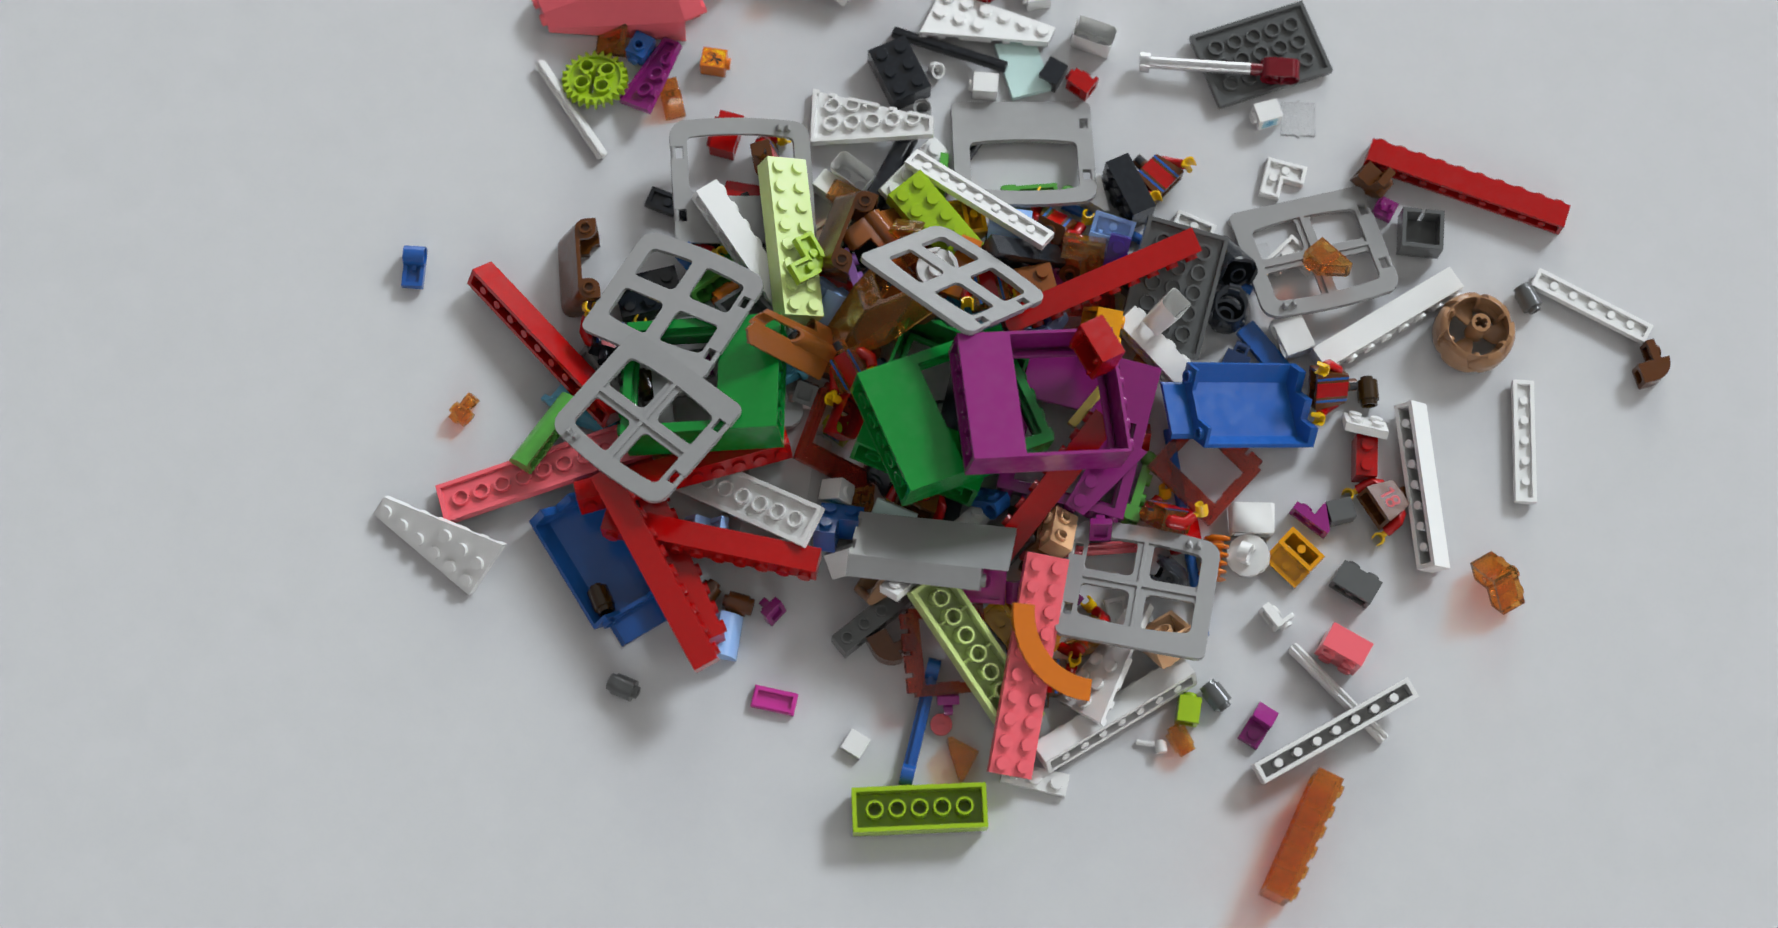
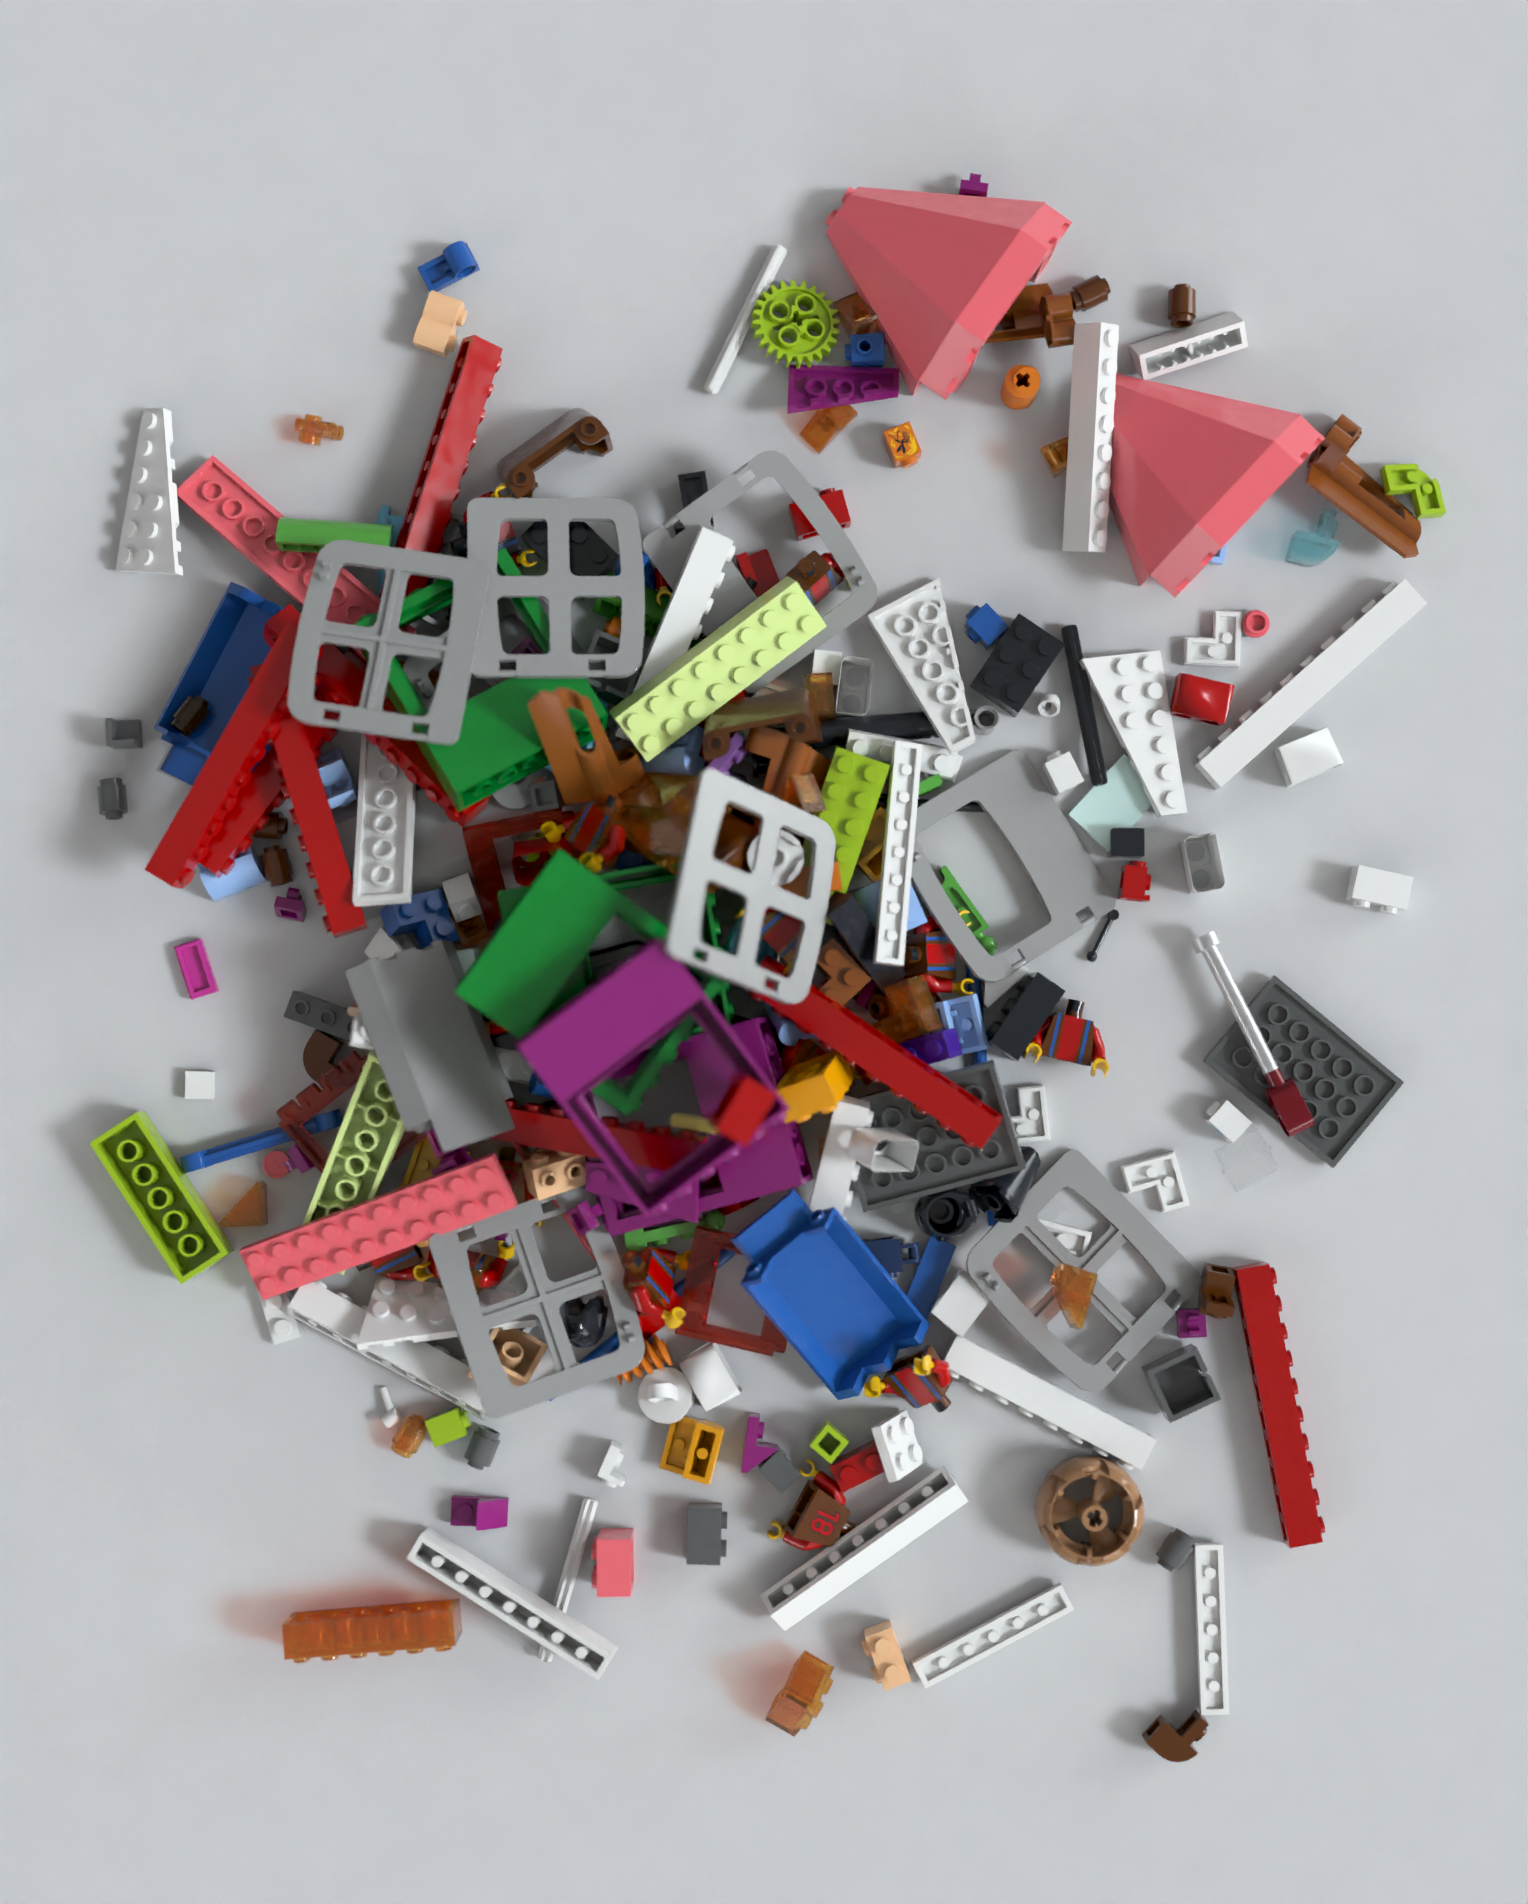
camera: 65 degrees right, 15 degrees up
lime plate [786,231,825,286] -> none
orange tile [1011,602,1092,701] -> none
dark brown brick [1357,376,1379,408] -> none
none -> dark grey panel [105,718,143,750]
none -> light nougat brick [413,290,467,358]
none -> lime brick [809,1419,849,1464]
none -> light nougat brick [861,1620,911,1691]
none -> blue brick [964,603,1009,650]
none -> black hinge [1086,909,1119,962]

